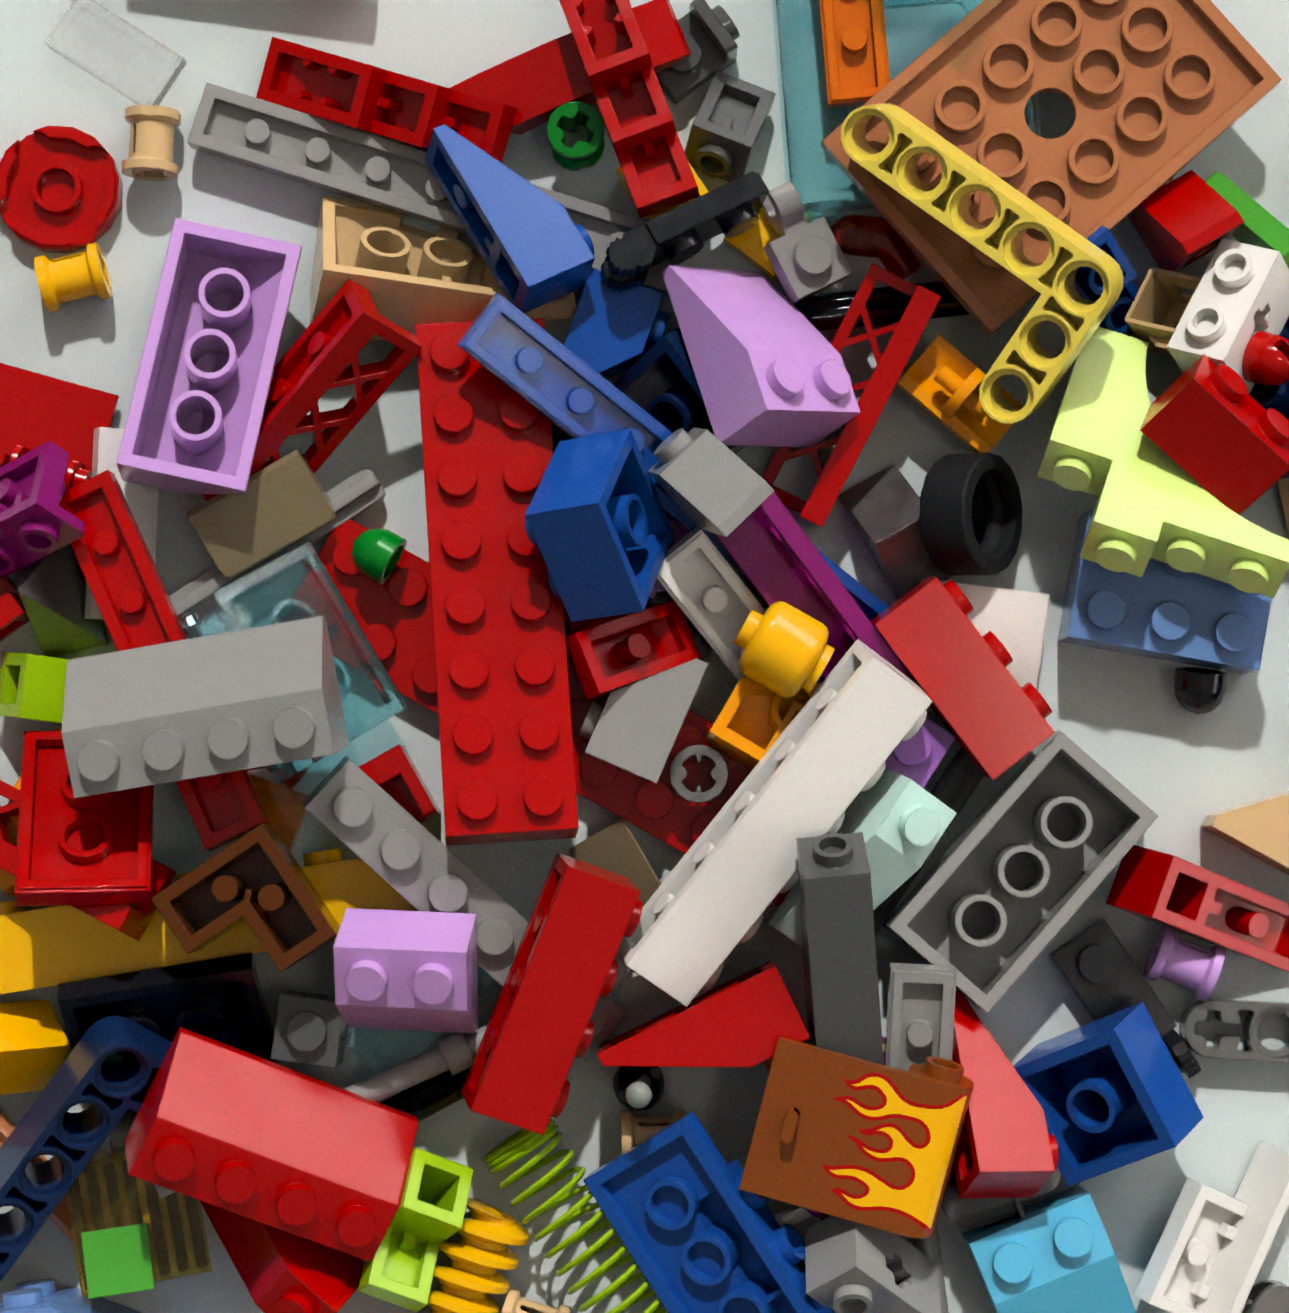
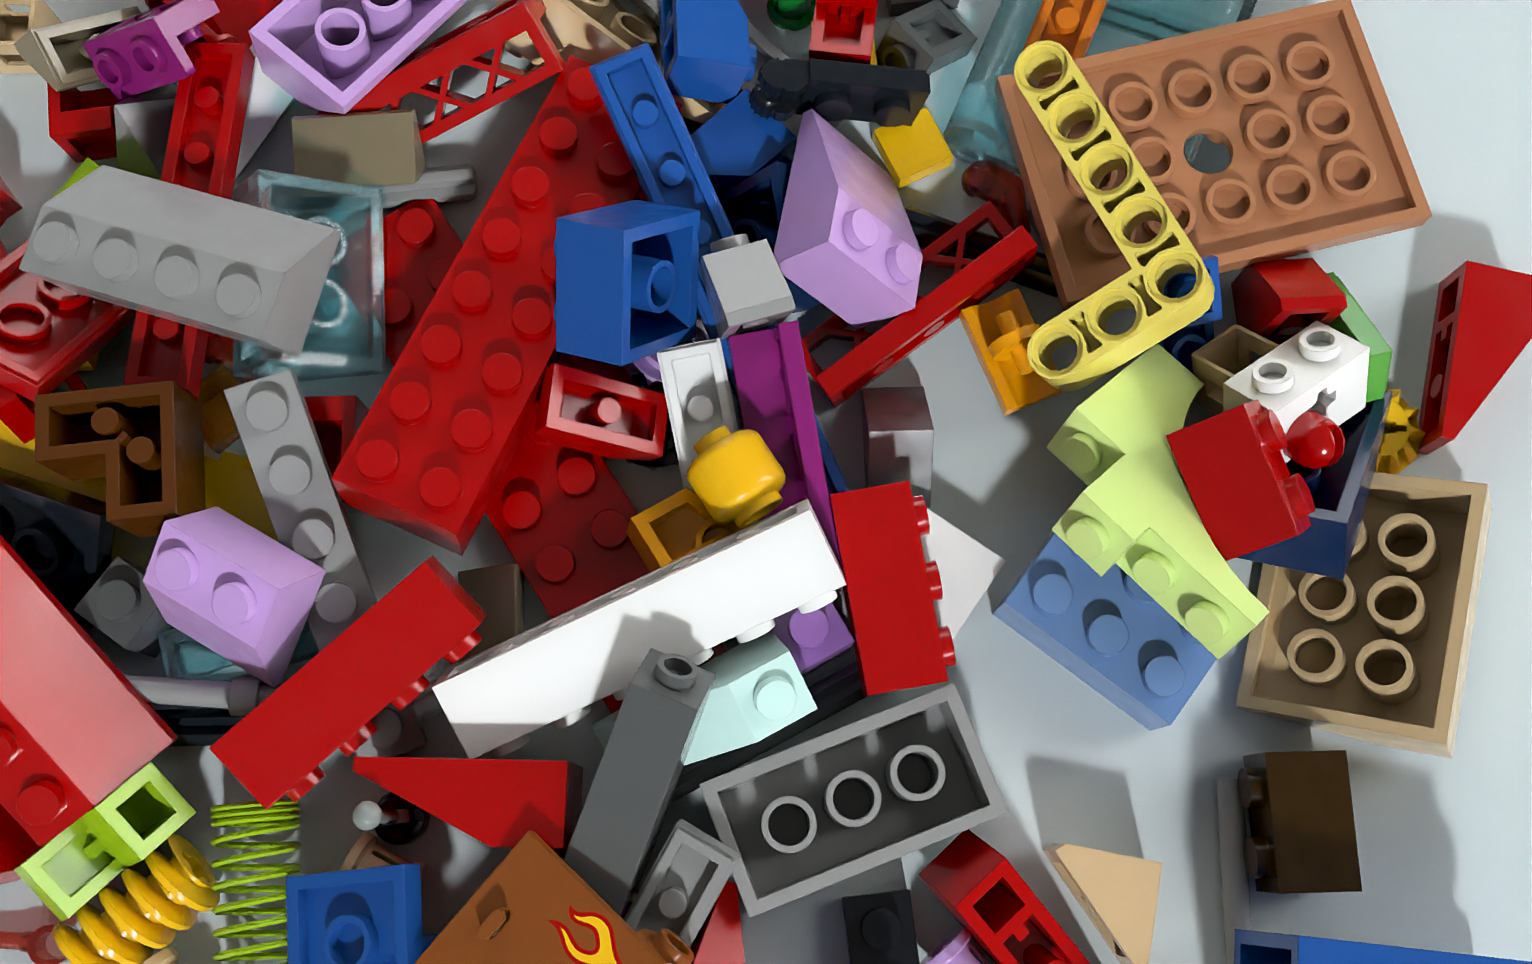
camera: 25 degrees right, 10 degrees down
green hinge [352,528,407,585] -> none
light grey slope [579,658,709,784] -> none
flat silver bush [669,744,728,803] -> none
light grey plate [761,181,853,304] -> none
black tyre [919,453,1023,576] -> none
black hinge [1174,667,1227,714] -> none

